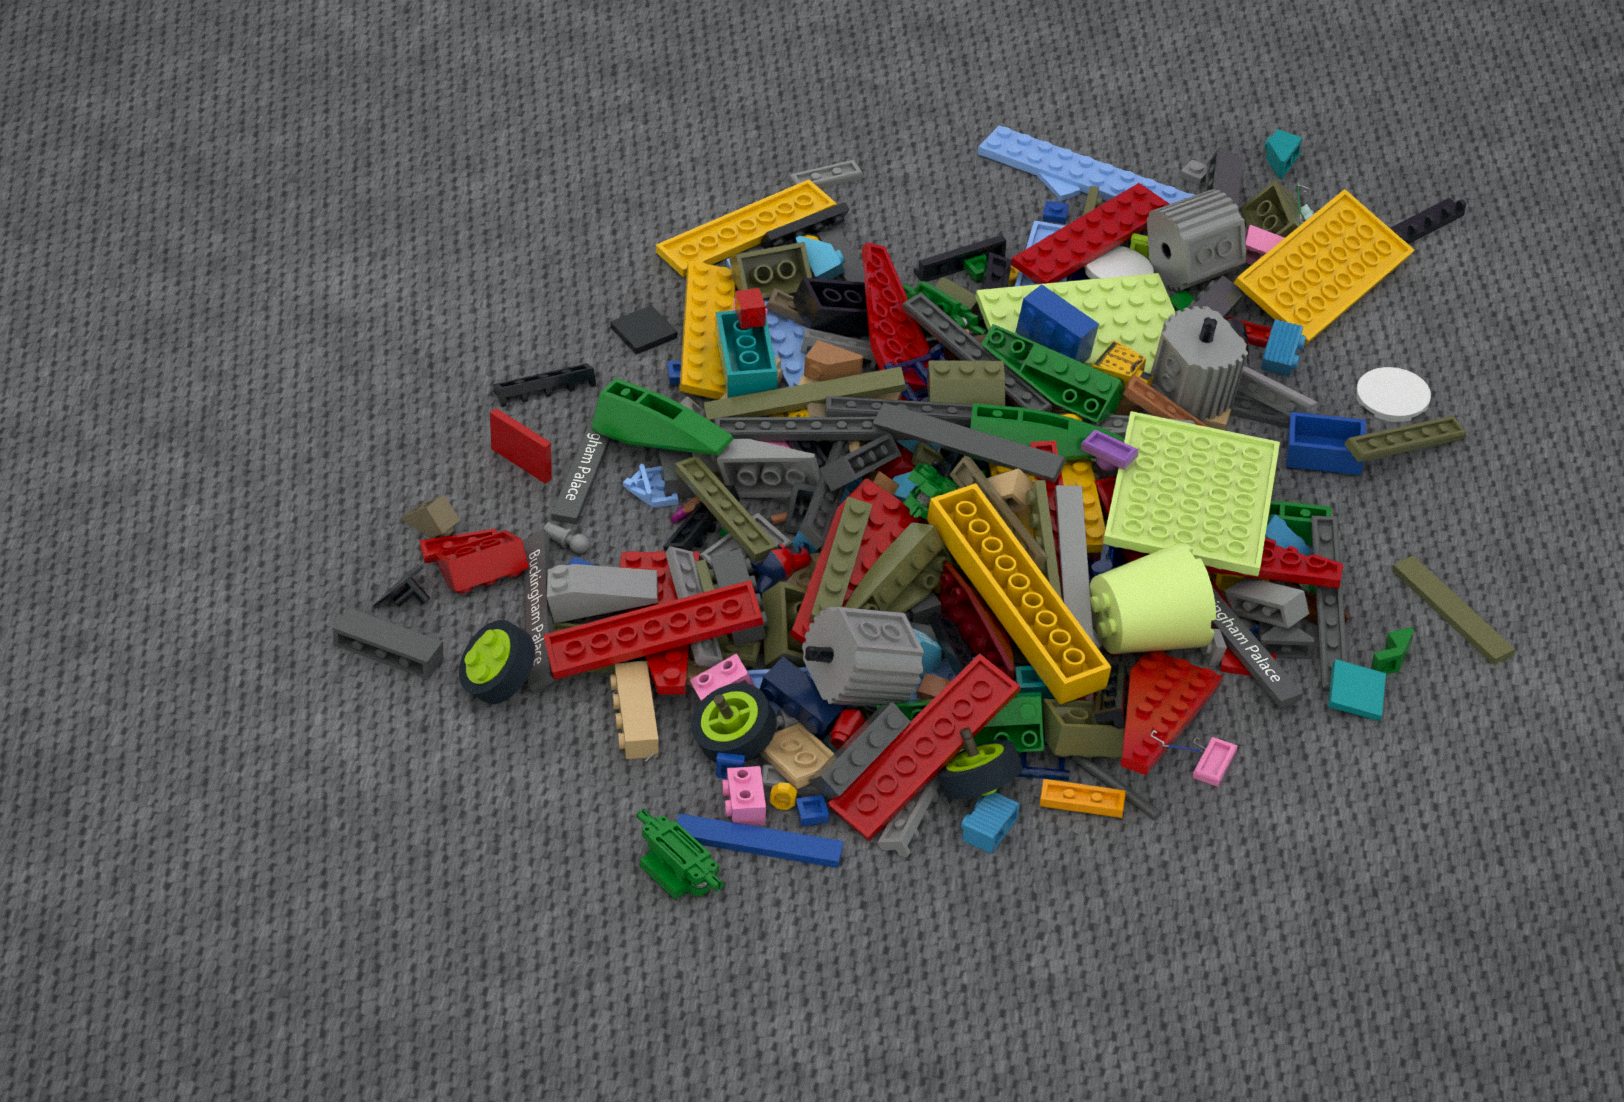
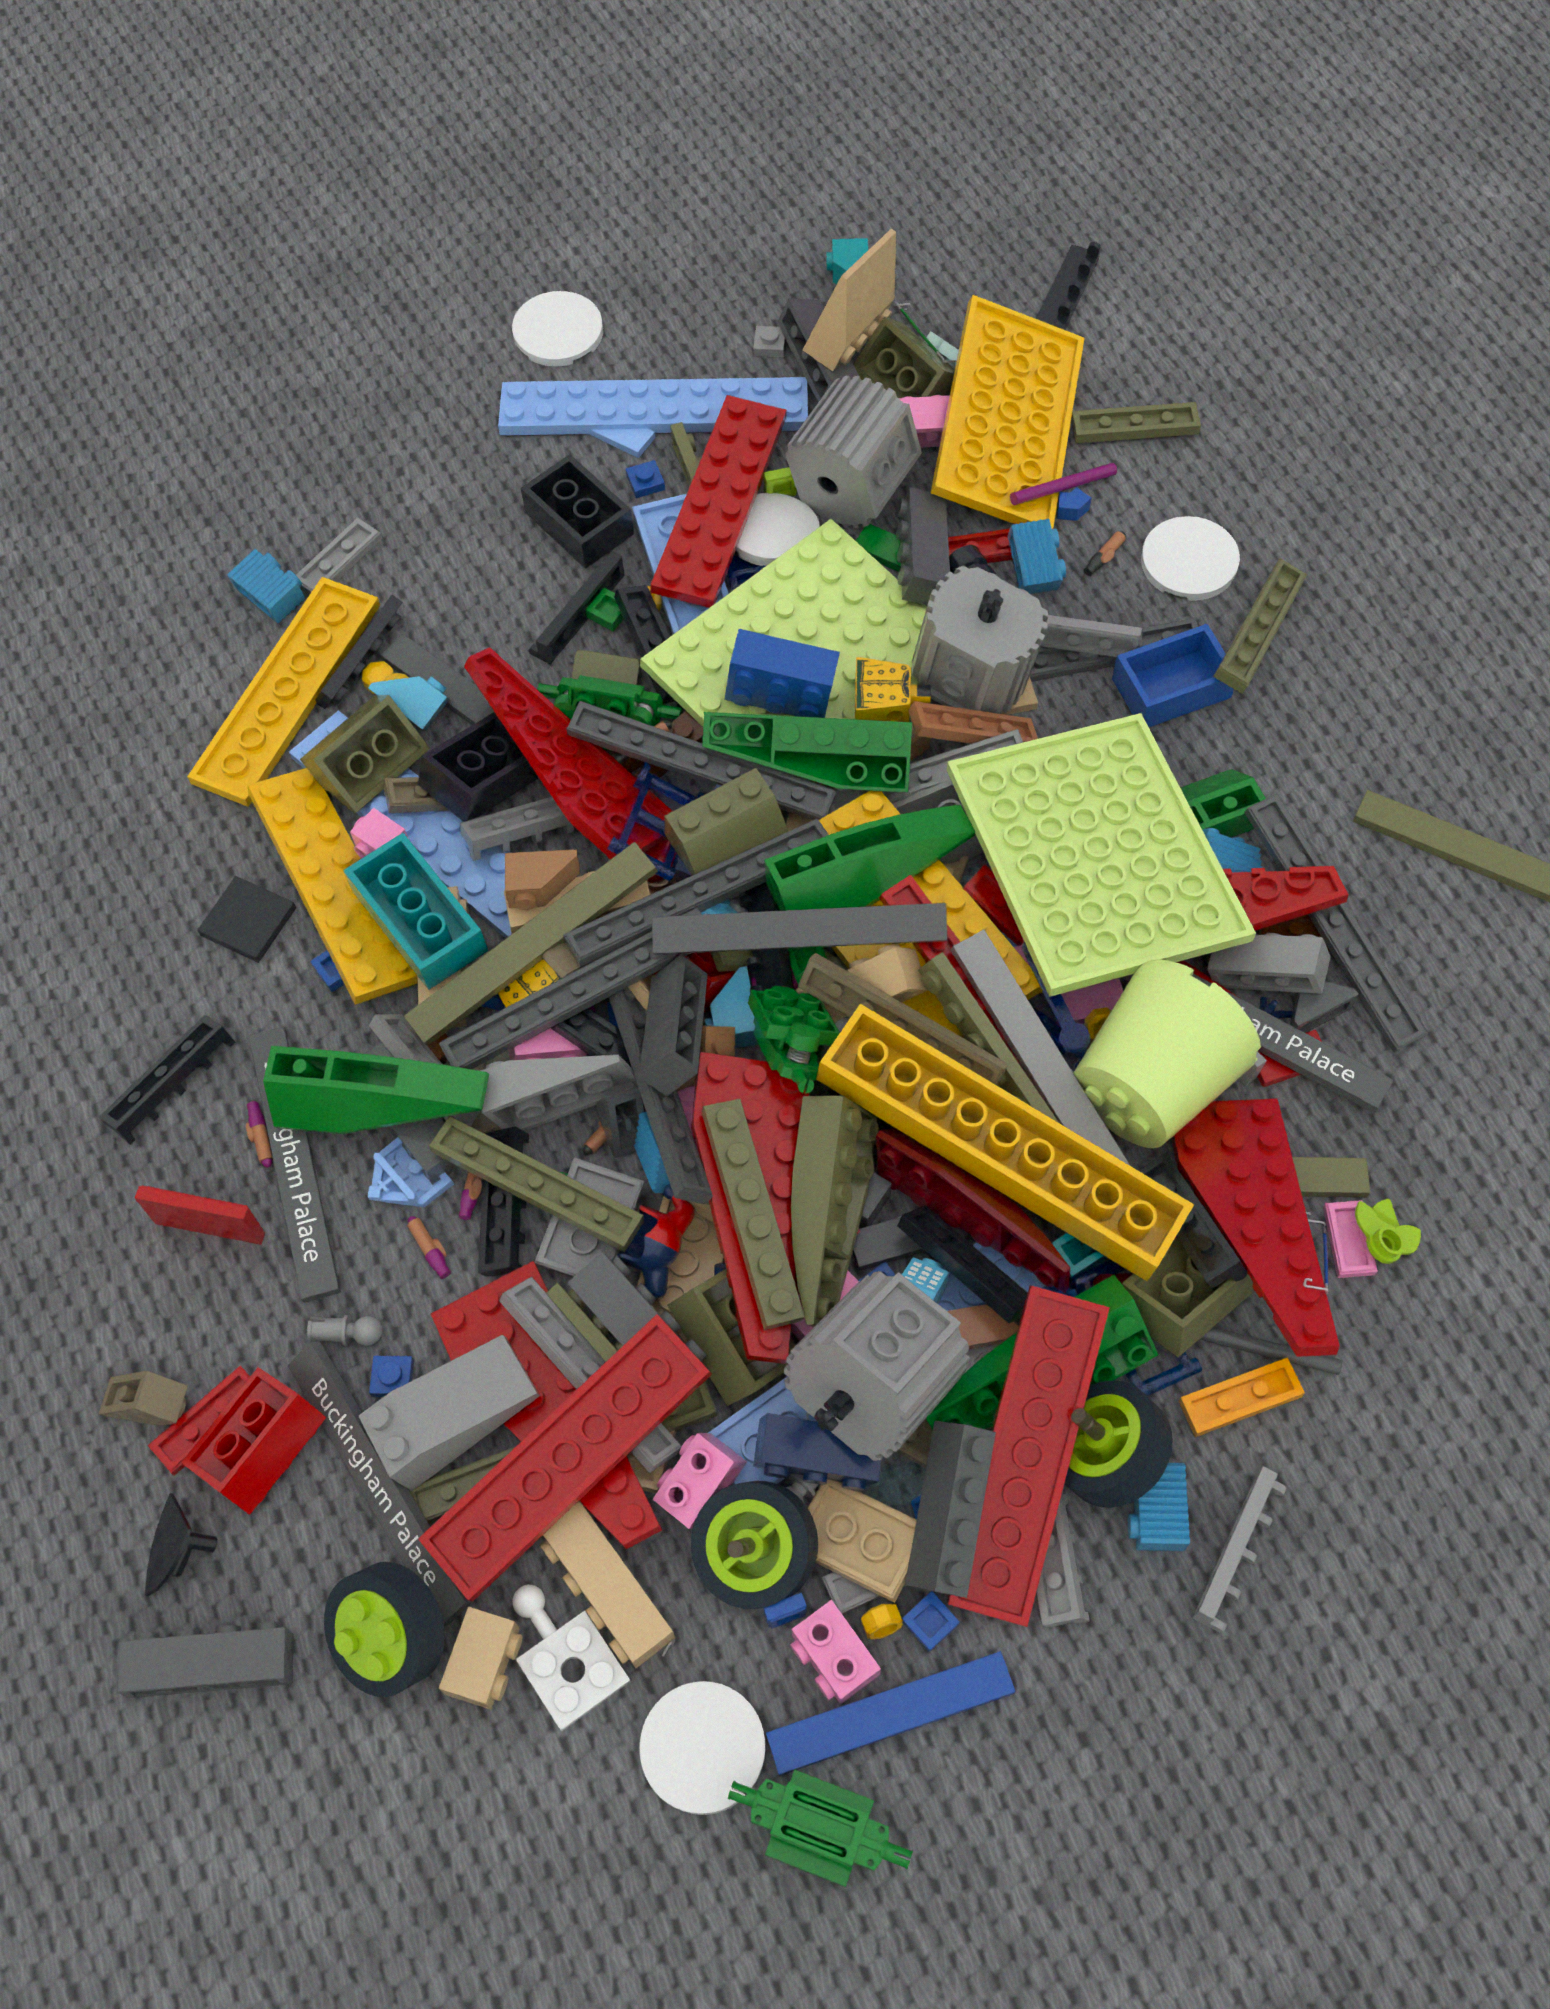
camera: 25 degrees left, 20 degrees up
red brick [735,288,766,329] -> none
red brick [830,708,866,749] -> none
medium lavender tile [1081,430,1139,471] -> none
teal tile [1328,659,1386,721] -> none
green slope [1371,627,1414,675] -> none
none -> dark azure brick [227,549,305,623]
none -> piece [246,1101,273,1168]
none -> piece [407,1216,451,1279]
none -> tan brick [439,1607,522,1710]
none -> white tile [512,291,603,366]
none -> white plate [512,1584,631,1731]
none -> black brick [521,454,634,569]
none -> white tile [640,1681,765,1815]
none -> tan slope [803,229,896,372]
none -> magenta bar [1010,463,1117,505]
none -> blue piece [1057,487,1092,521]
none -> olive plate [1071,402,1201,444]
none -> piece [1083,531,1126,576]
none -> light grey hinge [1193,1466,1287,1634]
none -> olive tile [1292,1157,1370,1198]
none -> lime plate [1355,1199,1421,1264]

